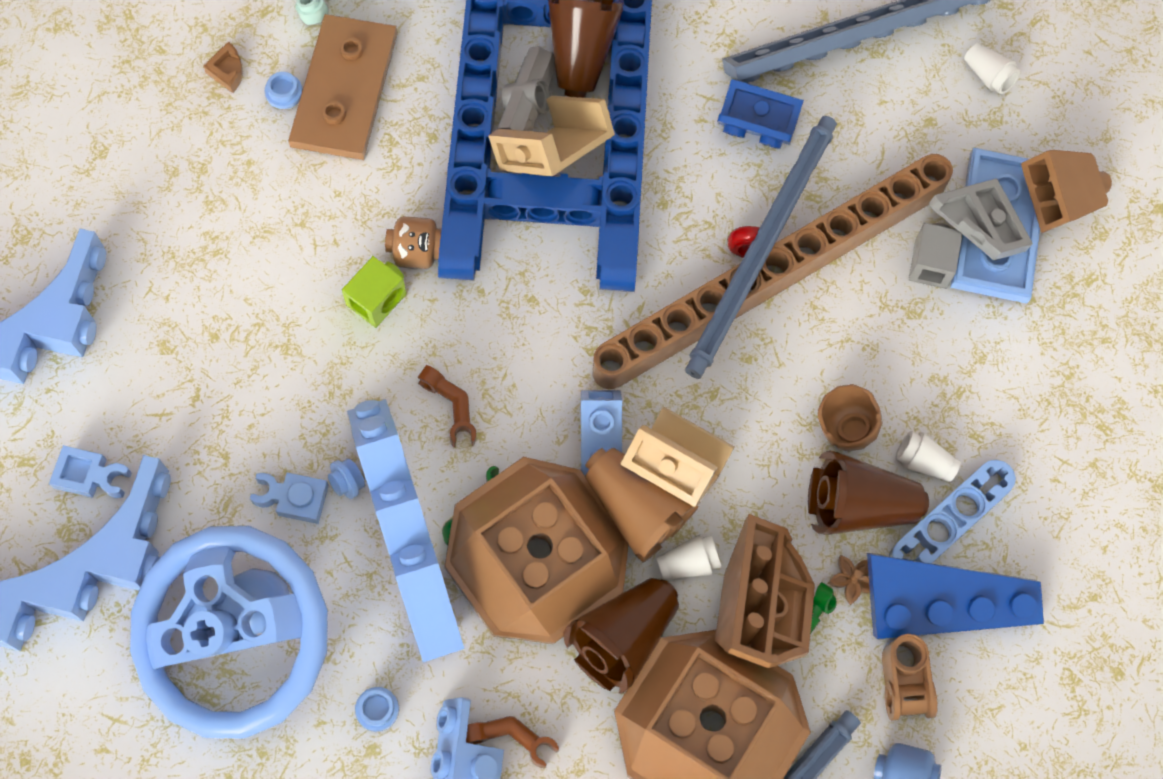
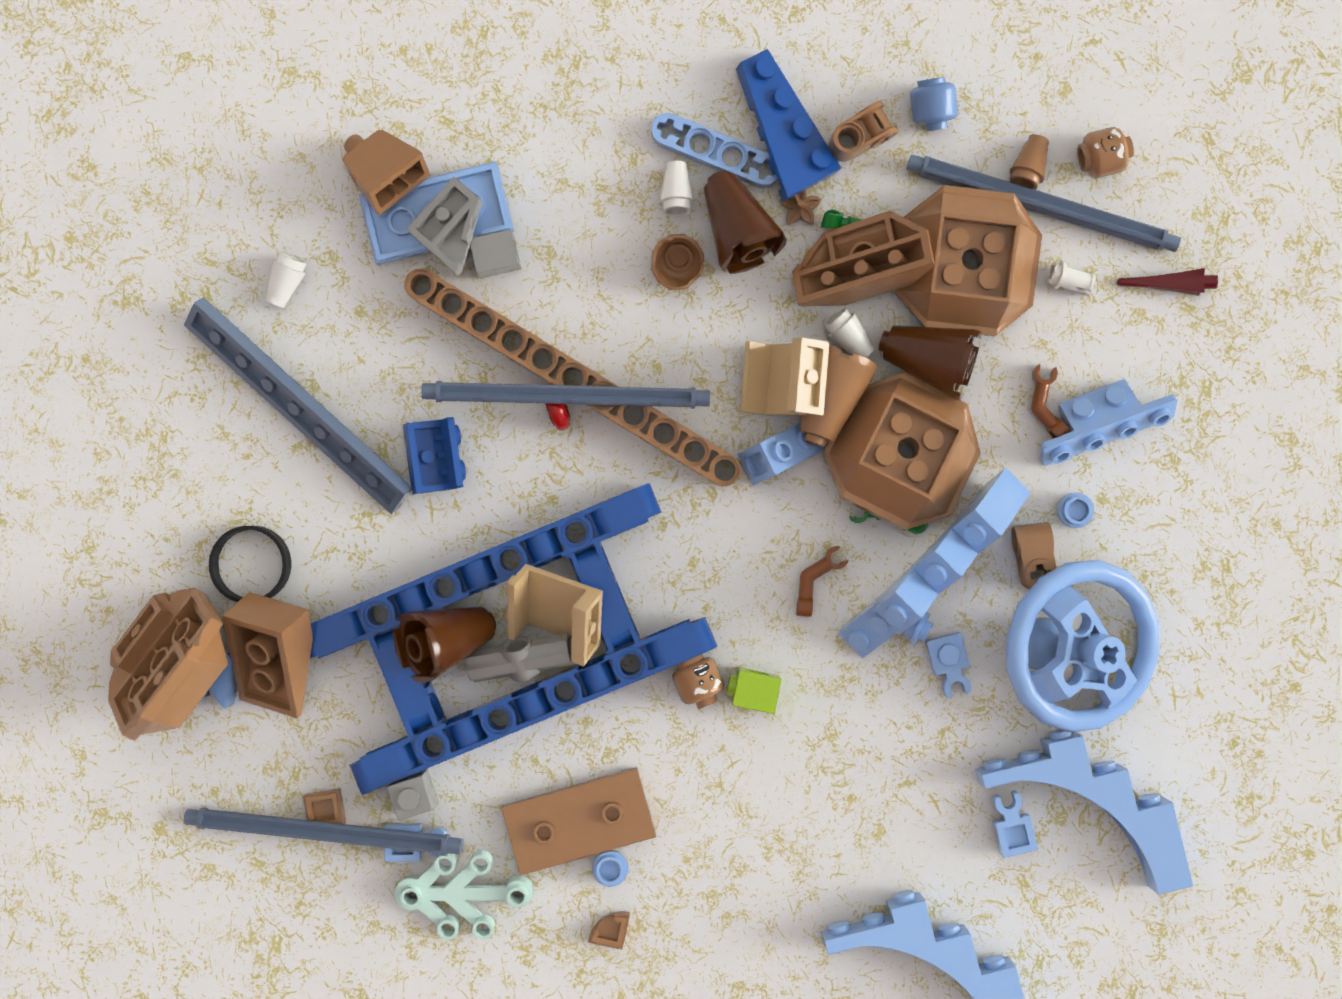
camera: 115 degrees left, 20 degrees up
none -> medium nougat piece [1011,522,1056,590]

